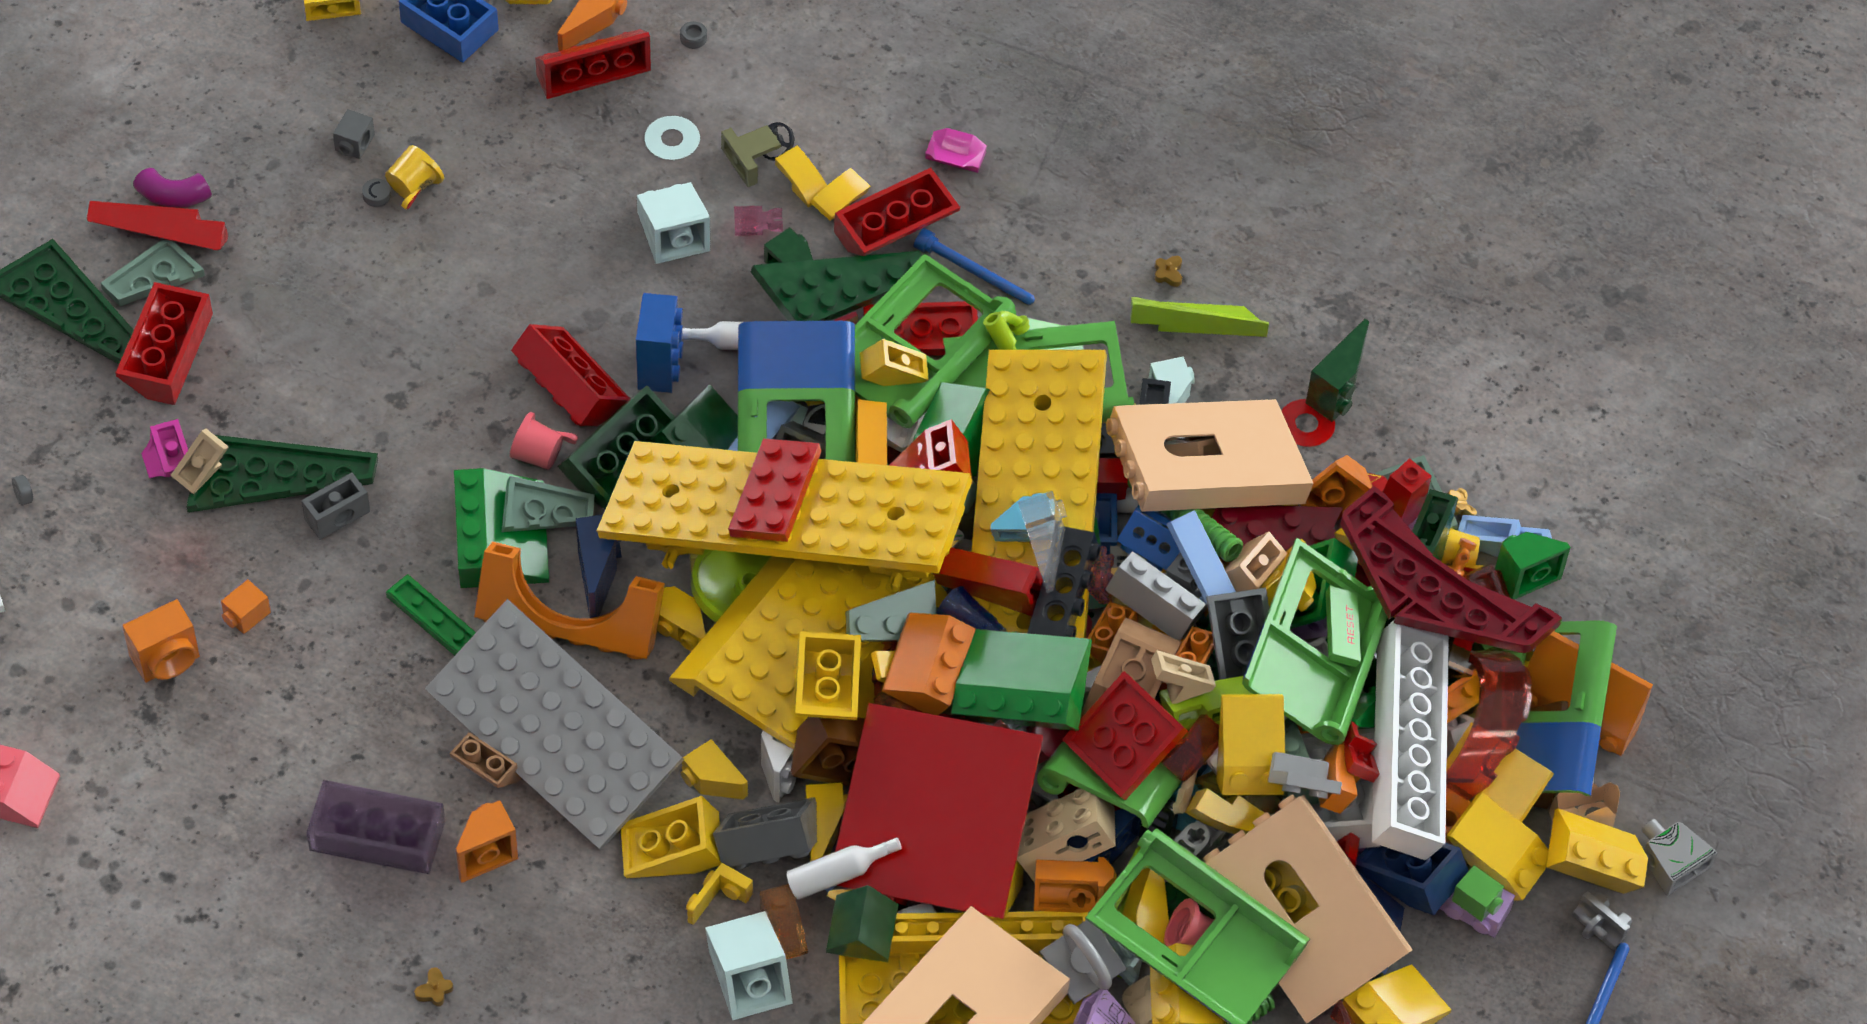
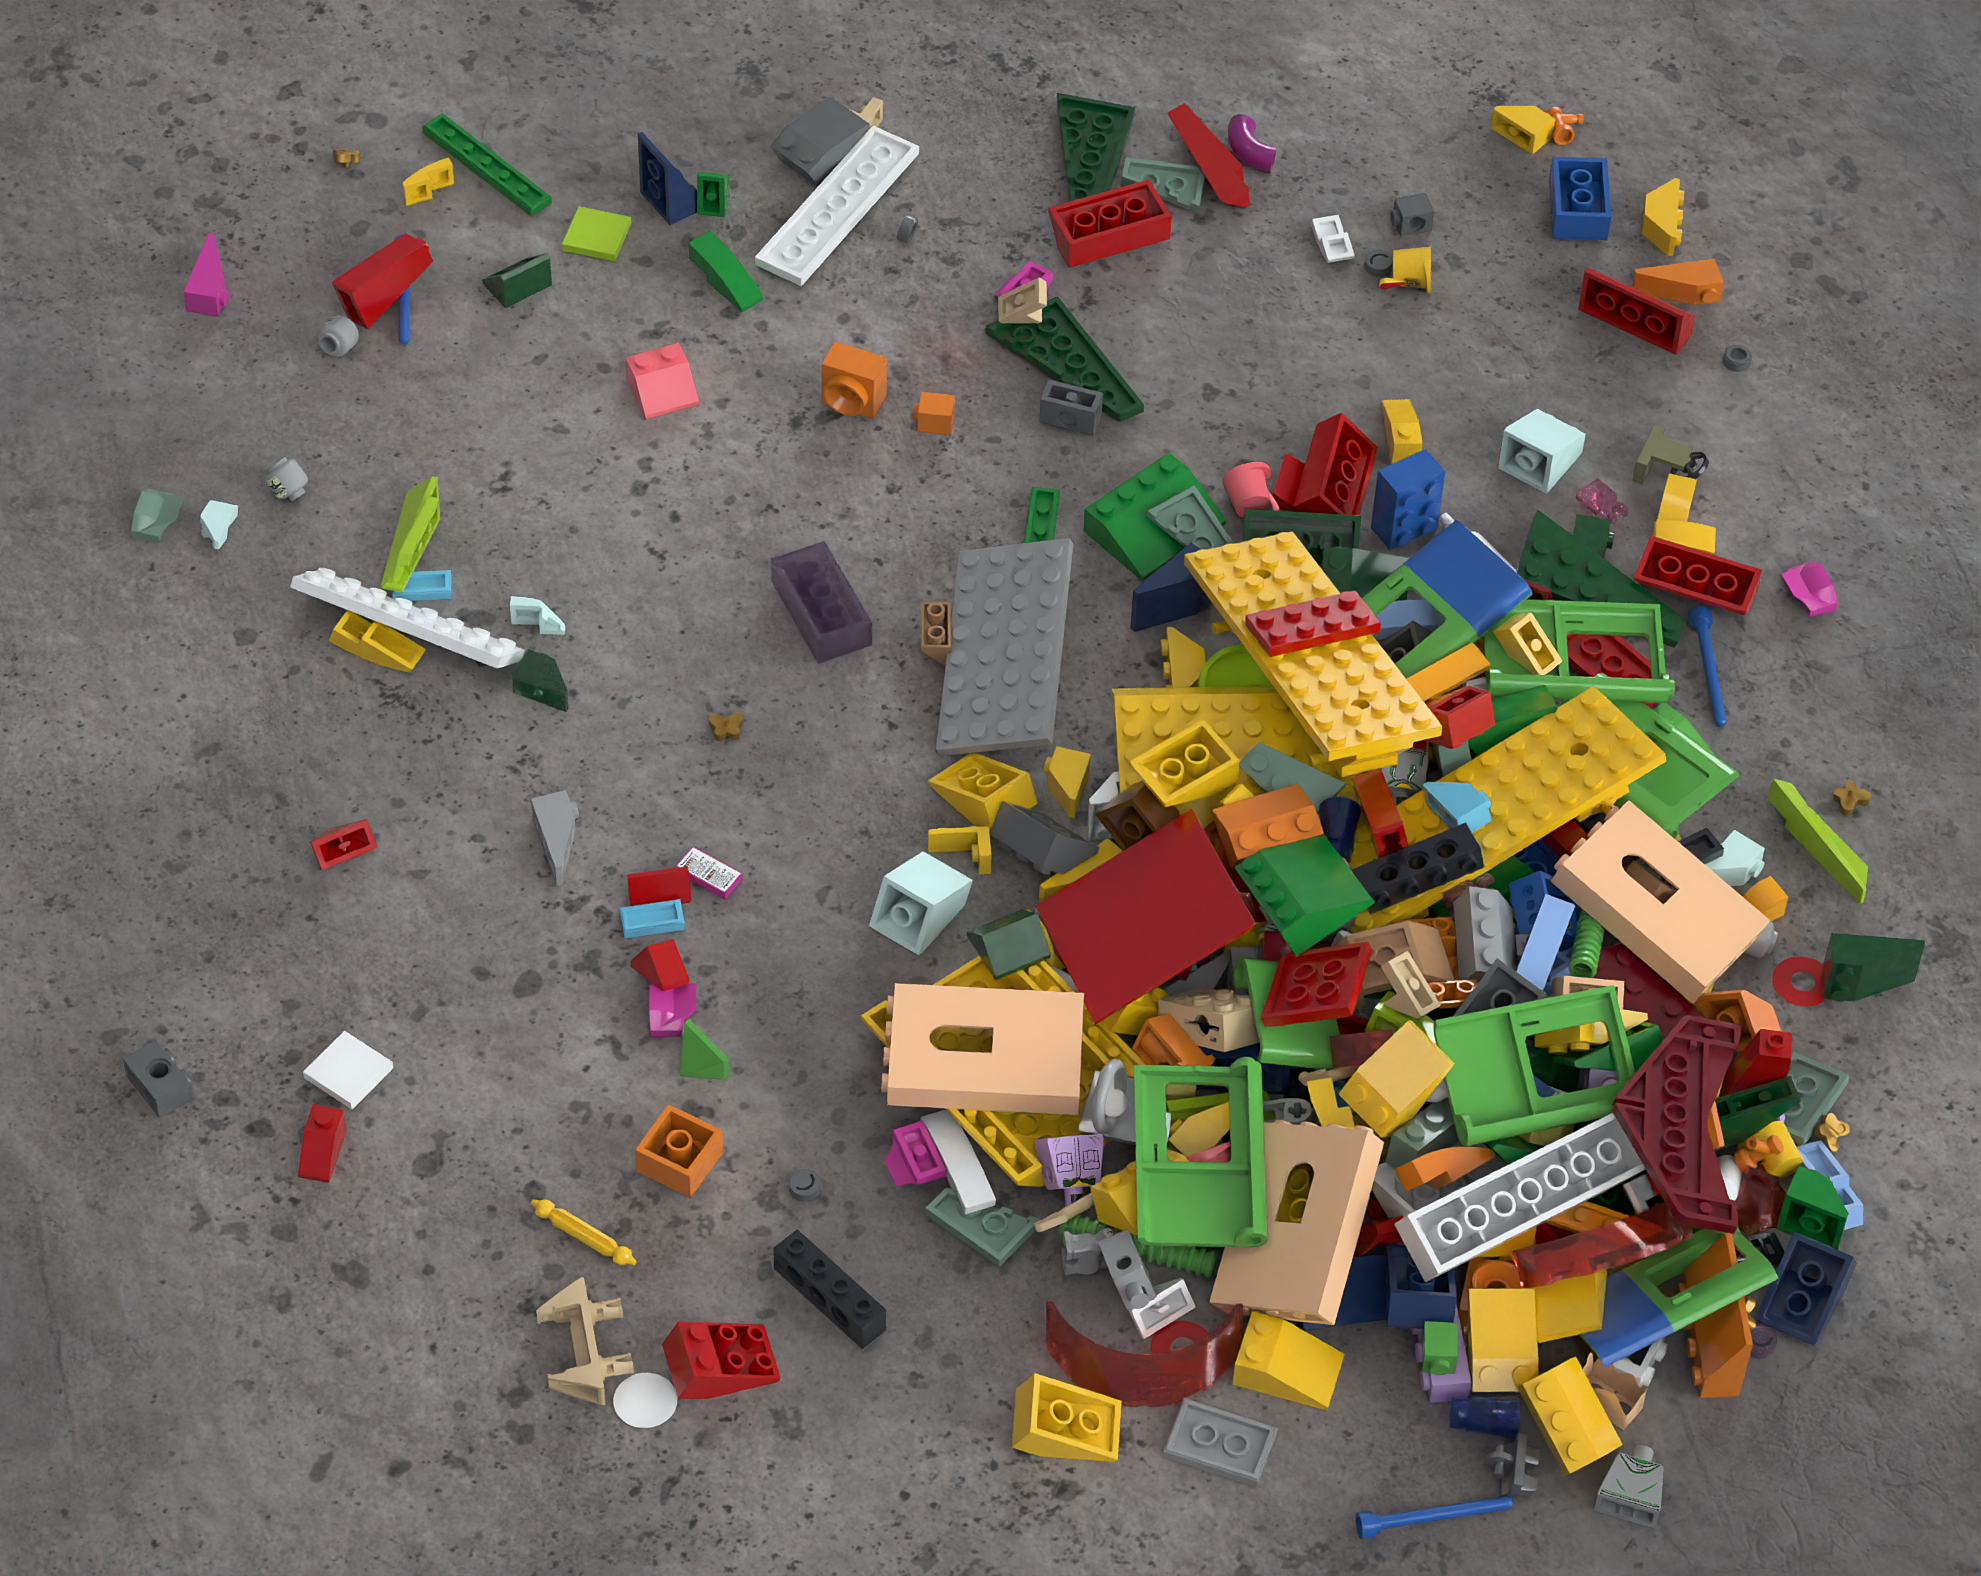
camera: 55 degrees right, 5 degrees down
orange slope [456,800,518,883] -> none
orange arch [474,542,665,659] -> none
light aqua piece [645,116,700,160] -> none
clear orange slope [760,884,808,960] -> none
white piece [787,838,902,900] -> none
lime plant [983,311,1030,350] -> none
clear slope [1018,491,1067,593] -> none
light grey bracket [1268,752,1342,799] -> none
tile [1326,586,1361,668] -> none
red slope [1344,721,1380,783] -> none
none -> red slope [1273,453,1305,512]
none -> white slope [1311,215,1355,263]
none -> yellow slope [1382,399,1423,464]
none -> clear blue plant [1450,1395,1521,1440]
none -> light orange brick [1743,876,1788,921]
none -> dark blue slope [1755,1232,1857,1346]

